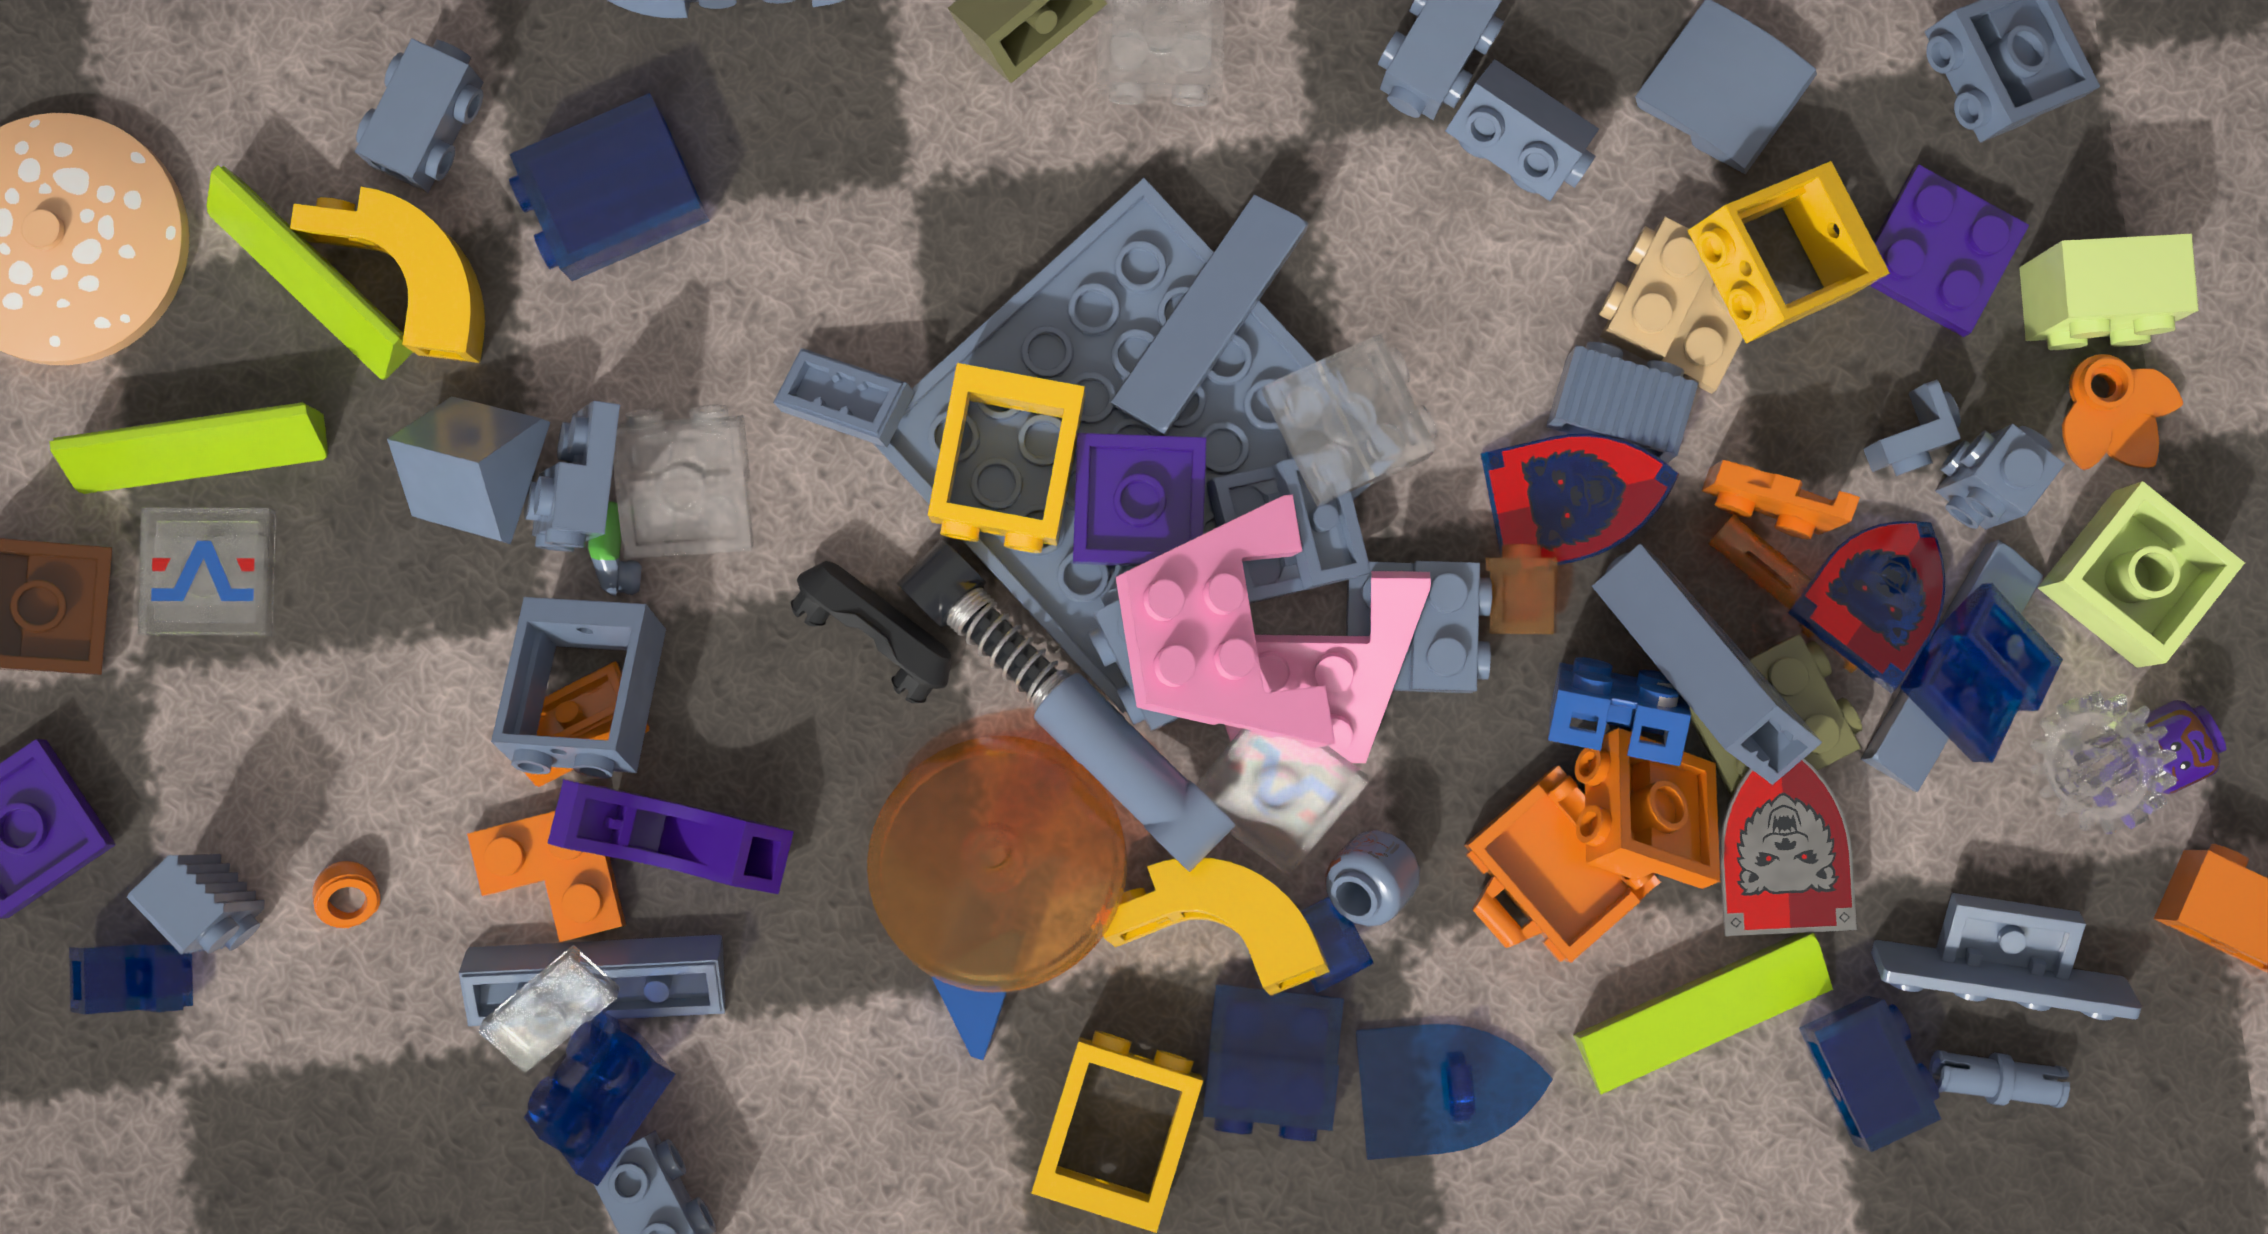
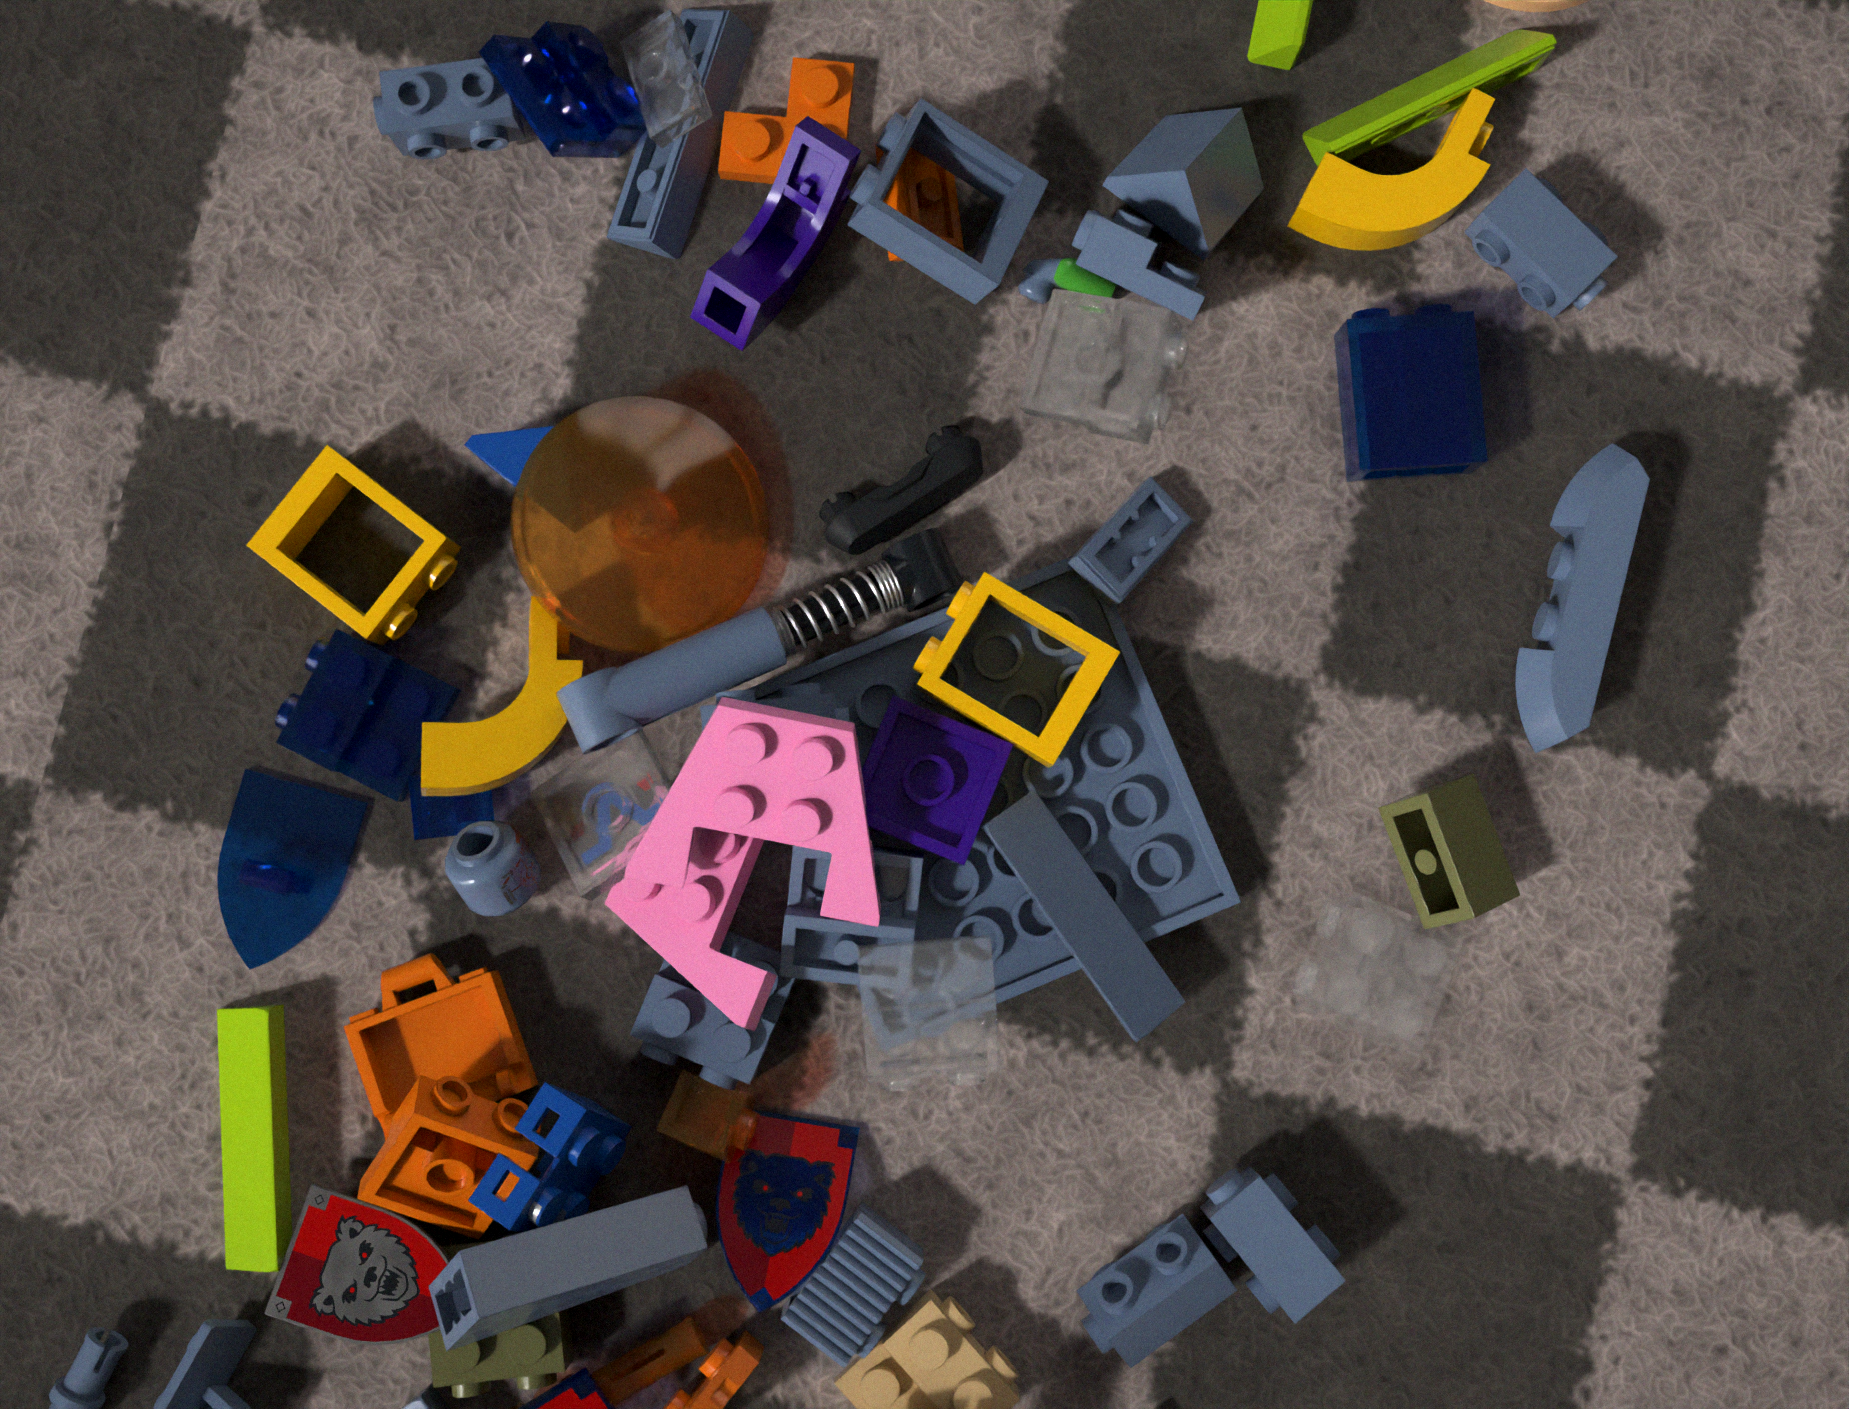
camera: 115 degrees right, 0 degrees up
clear blue brick [1799,996,1942,1152] -> none

